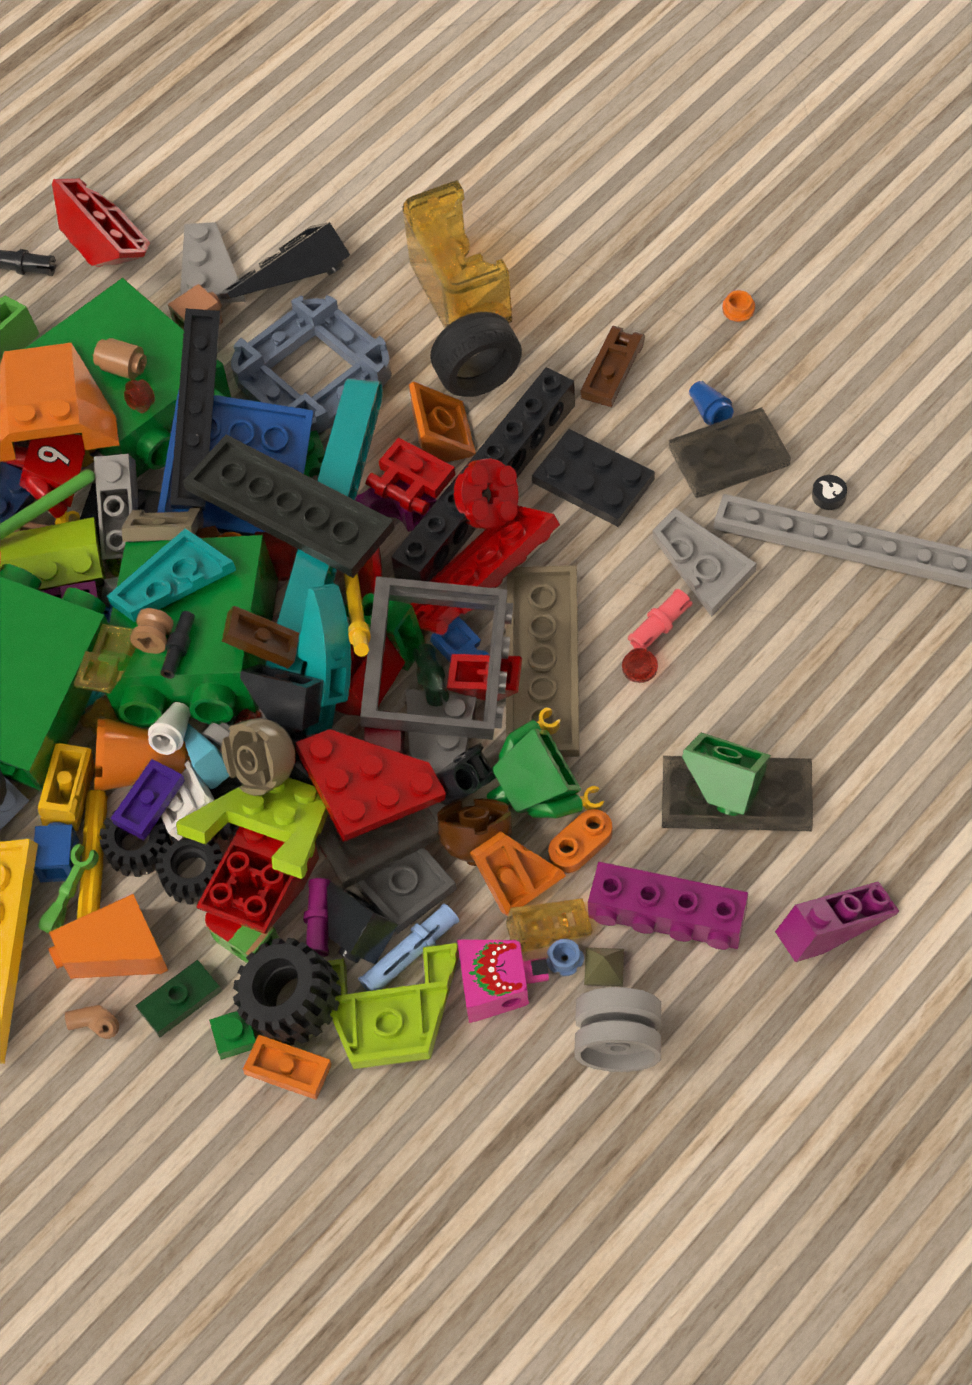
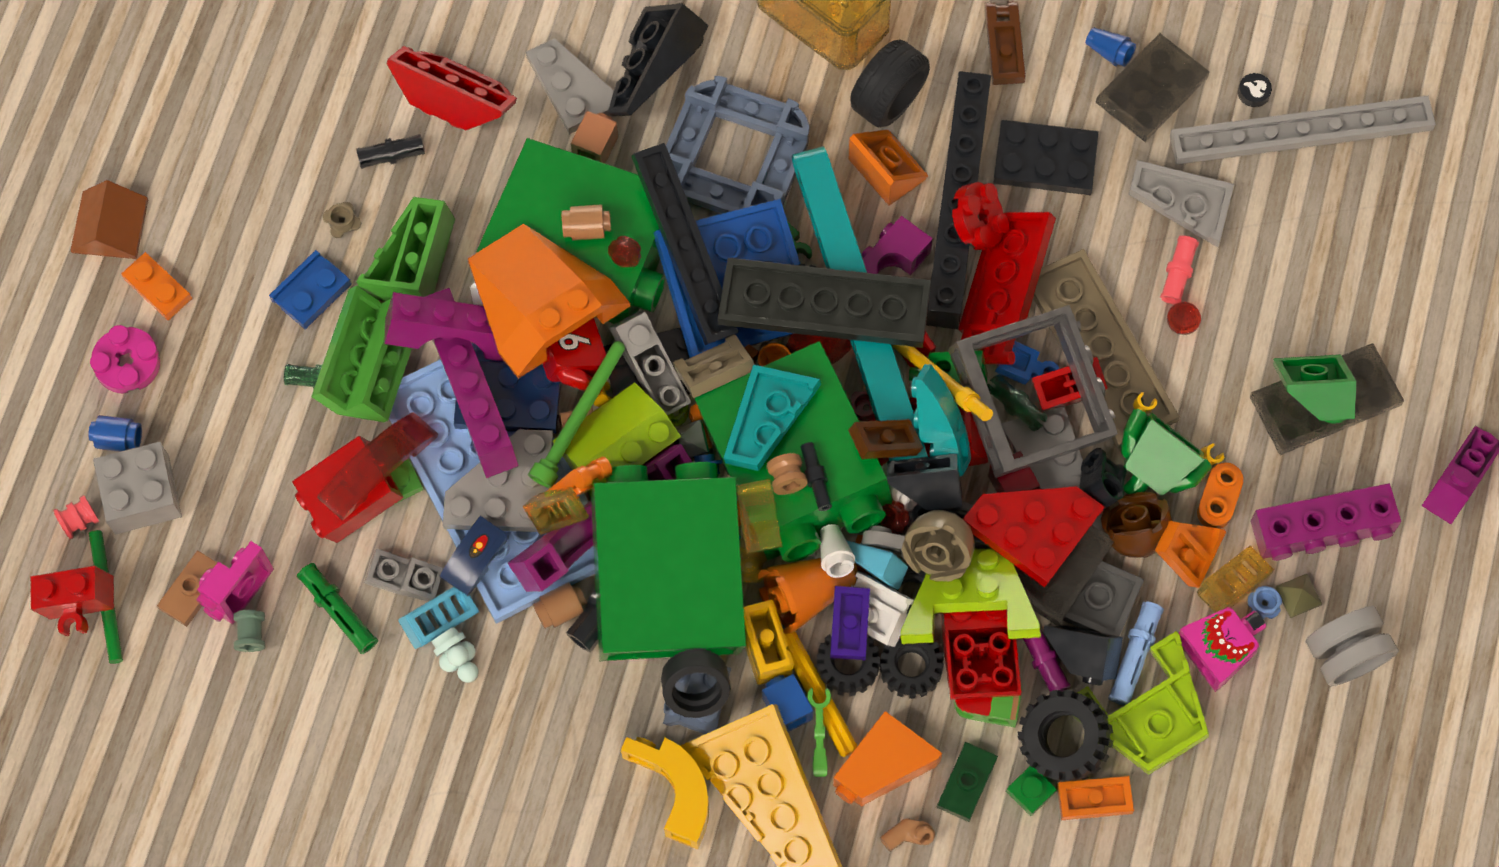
camera: 30 degrees left, 10 degrees up
red plate [365,437,456,515] -> none

